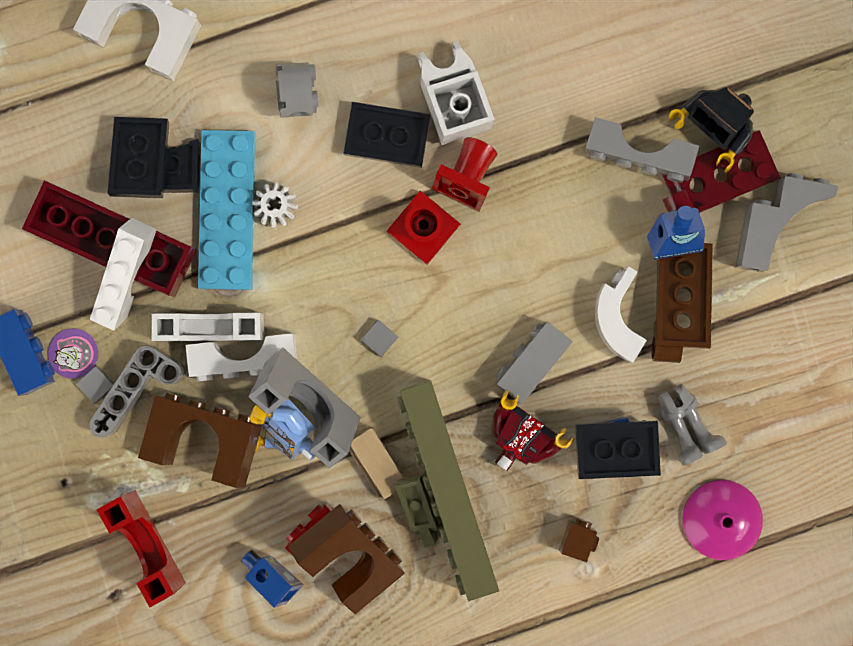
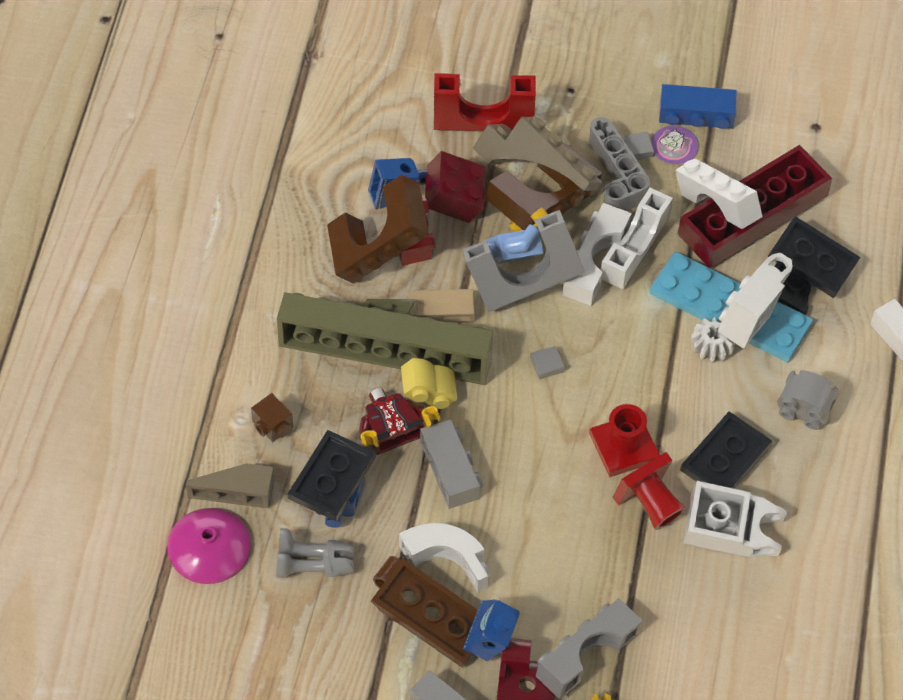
camera: 120 degrees right, 30 degrees down
none -> dark tan slope [186,463,274,509]
none -> light yellow brick [401,358,457,409]
none -> dark red brick [425,151,486,223]
none -> dark tan arch [472,116,603,191]
none -> white brick [718,253,792,349]

